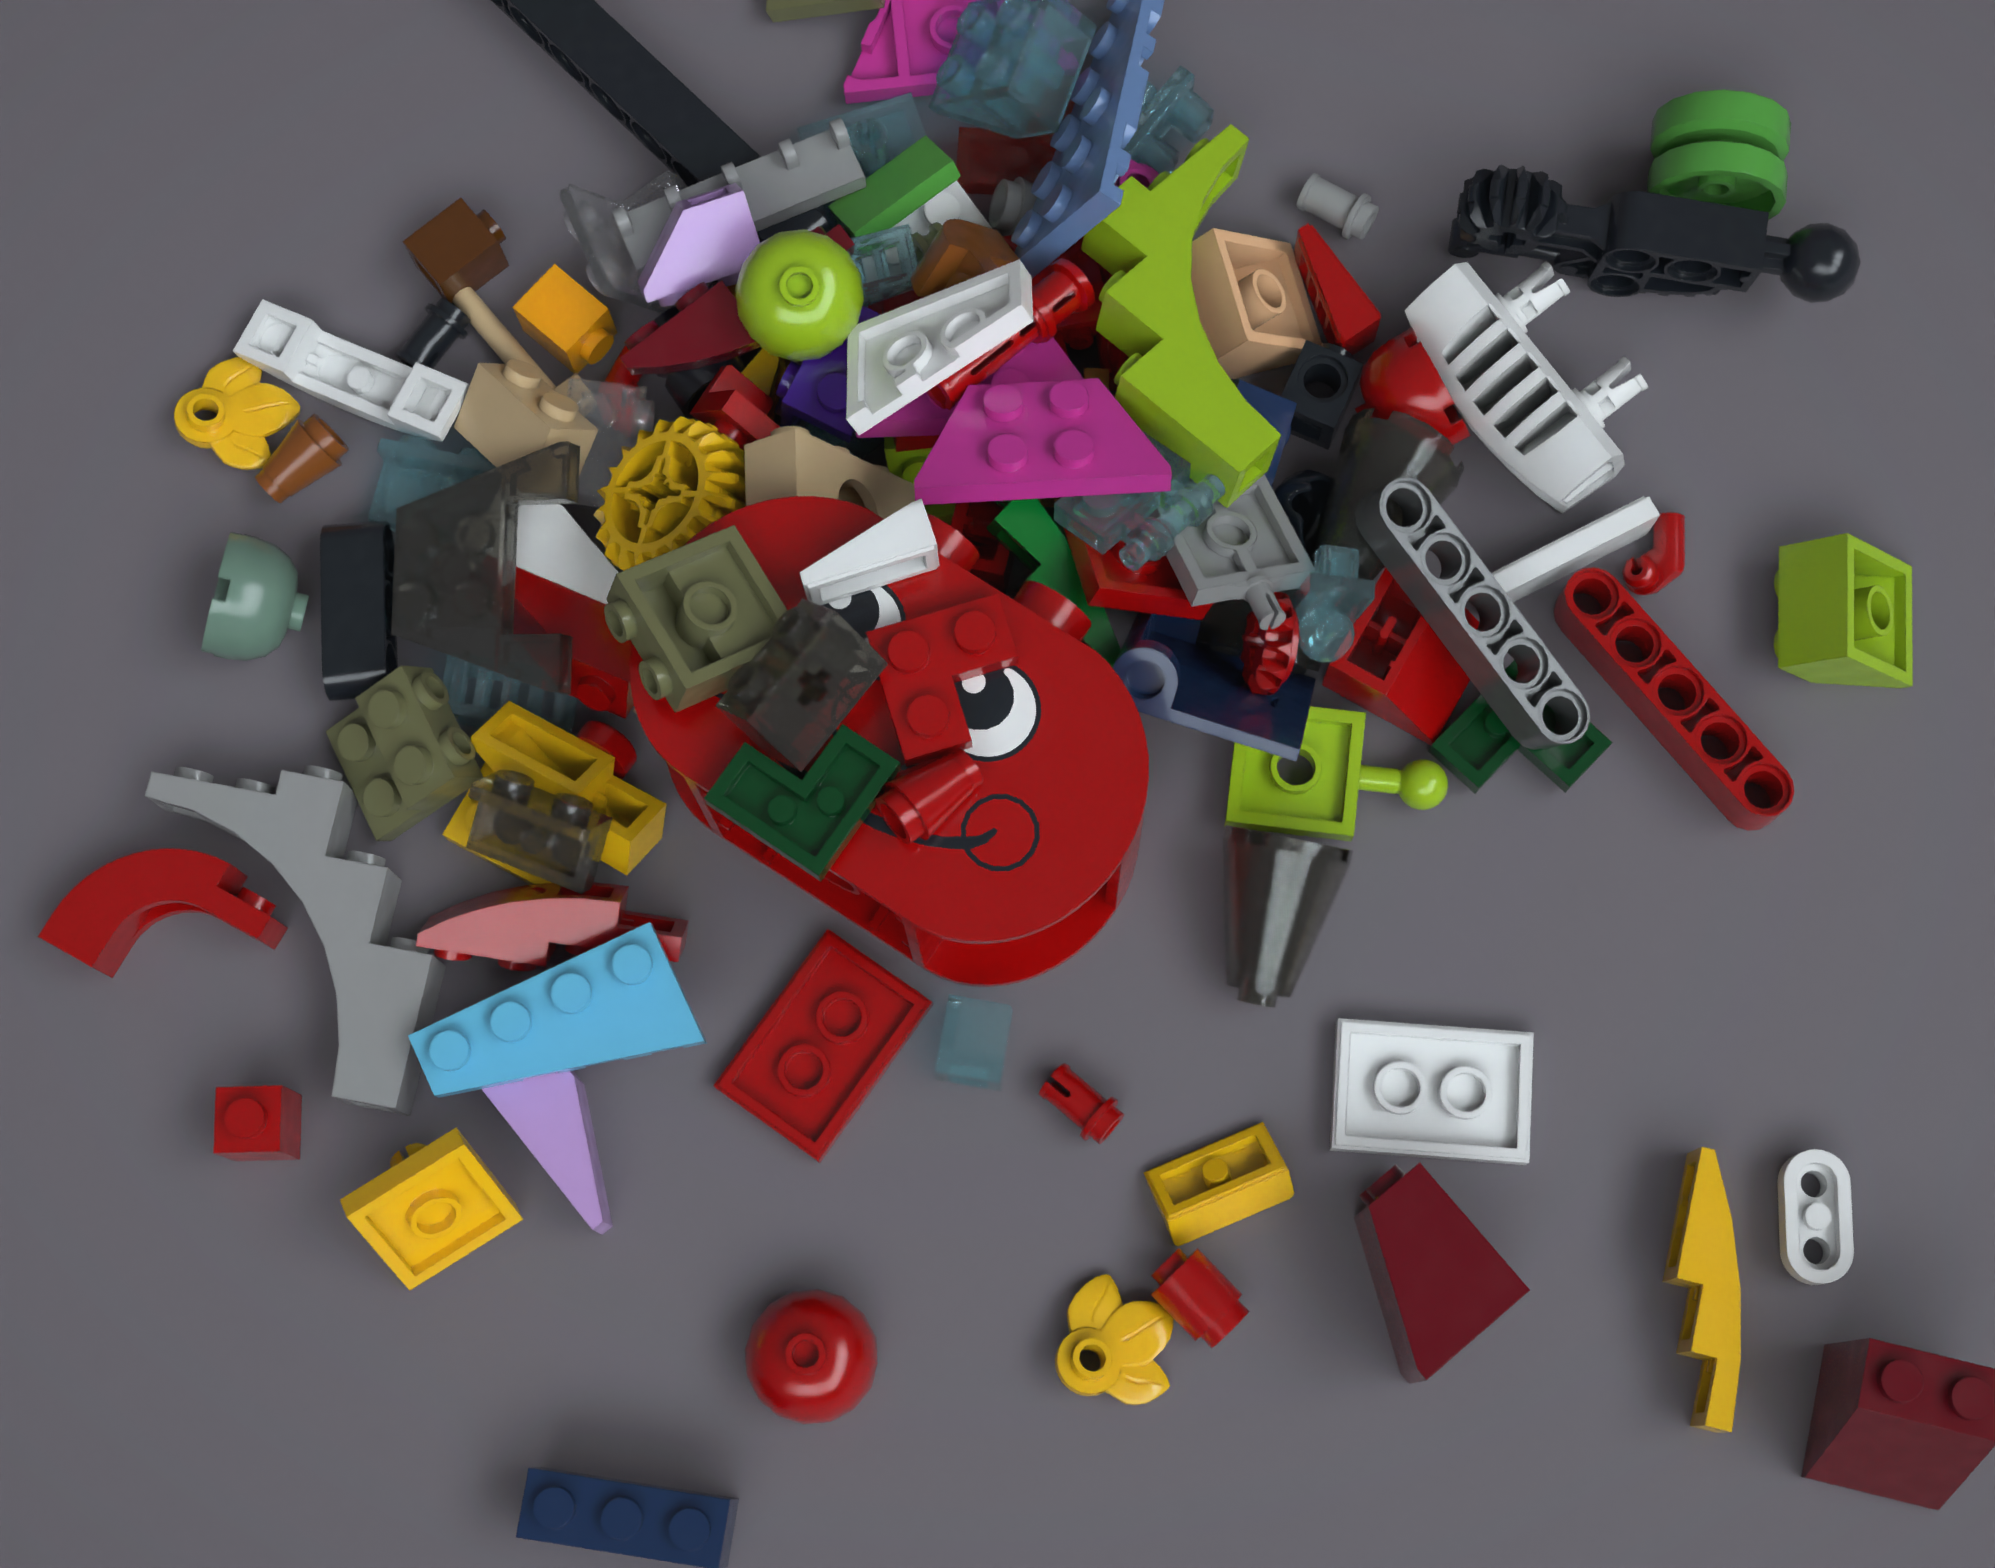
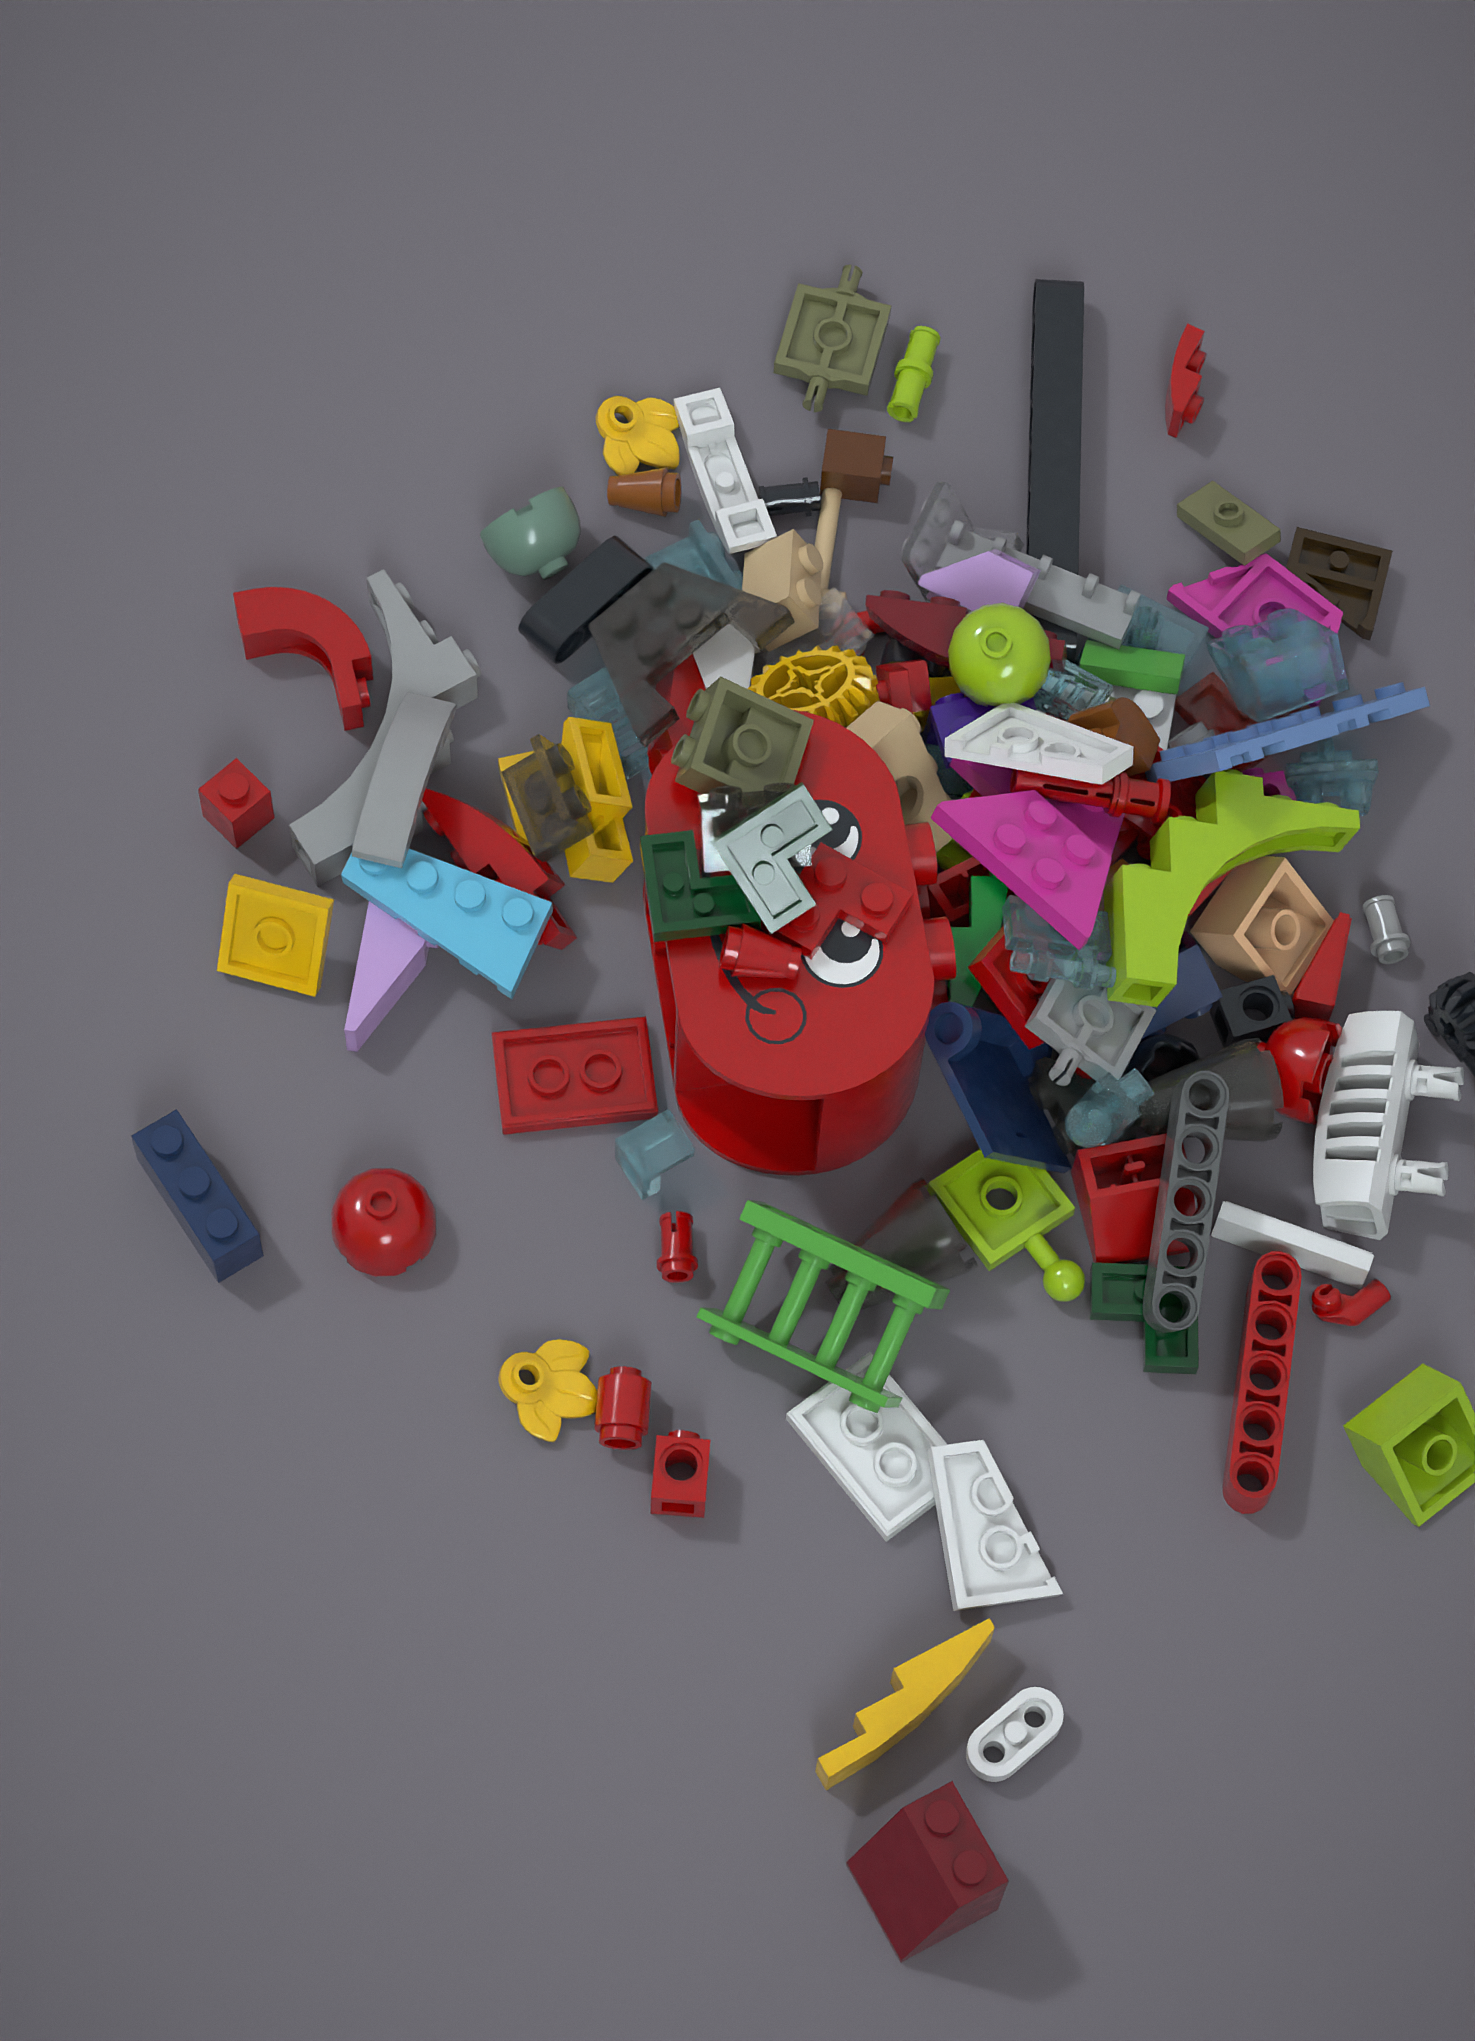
camera: 40 degrees right, 10 degrees down
olive plate [326,665,484,841] -> none
light orange brick [512,264,618,374] -> none
red tile [576,721,637,780] -> none
white slope [800,499,940,608] -> none
yellow slope [1143,1122,1294,1246] -> none
red gear [1240,592,1299,696] -> none
dark red slope [1354,1162,1530,1384] -> none
none -> light grey slope [352,692,457,868]
none -> red brick [650,1430,711,1518]
none -> bright green fence [696,1200,950,1413]
none -> plate [711,782,833,934]
none -> olive plate [773,264,892,412]
none -> lime pin [887,326,941,422]
none -> white wing [927,1440,1063,1611]

